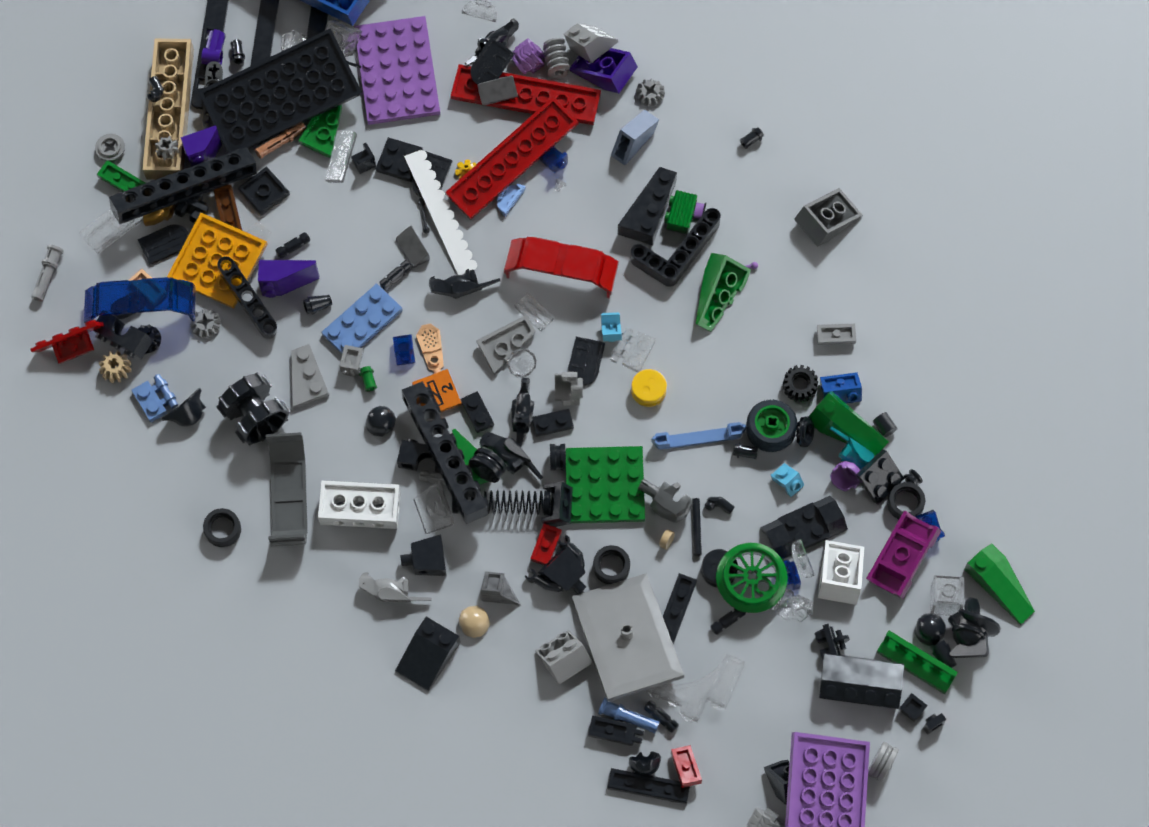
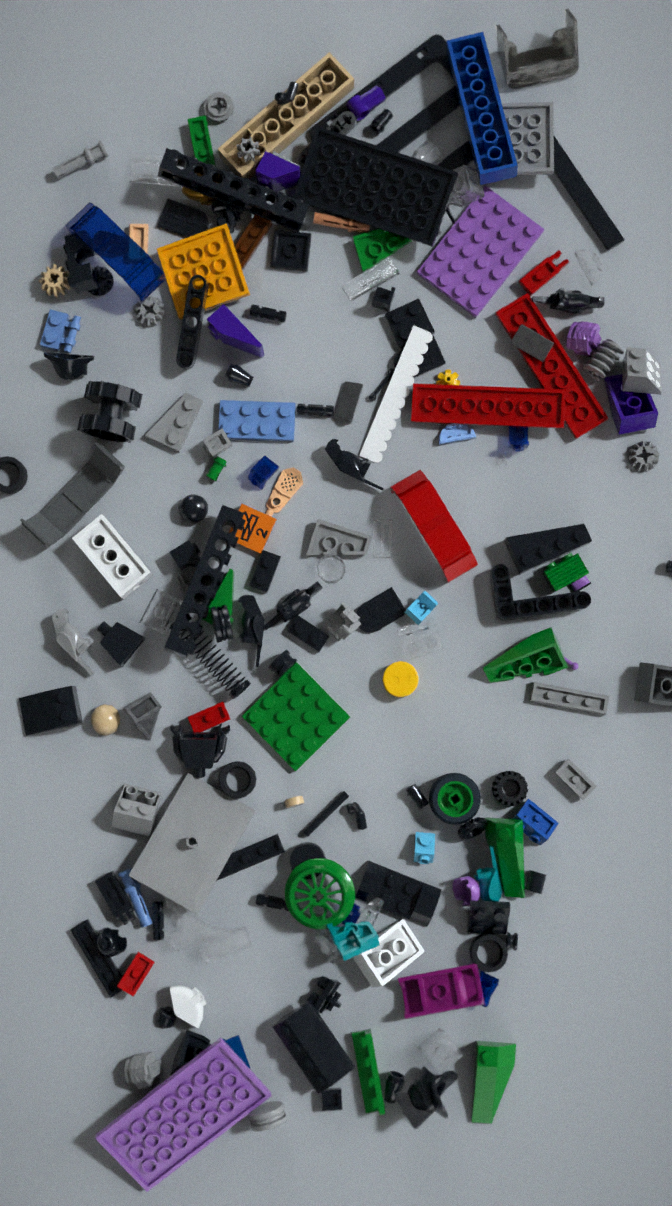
camera: 50 degrees right, 15 degrees up
red bracket [30,320,104,364] -> none
black window [470,37,515,85] -> none
black panel [541,482,573,527] -> none
sand blue slope [611,110,659,165] -> none
dark grey piece [638,479,692,523] -> none
medium blue piece [651,422,747,450] -> none
black hair [915,613,946,646] -> none
black plate [923,713,946,735] -> none
none -> black piece [156,1006,177,1028]
none -> white piece [170,985,207,1028]
none -> teal slope [326,922,380,961]
none -> red hinge [519,250,569,297]
none -> light grey tile [529,682,609,715]

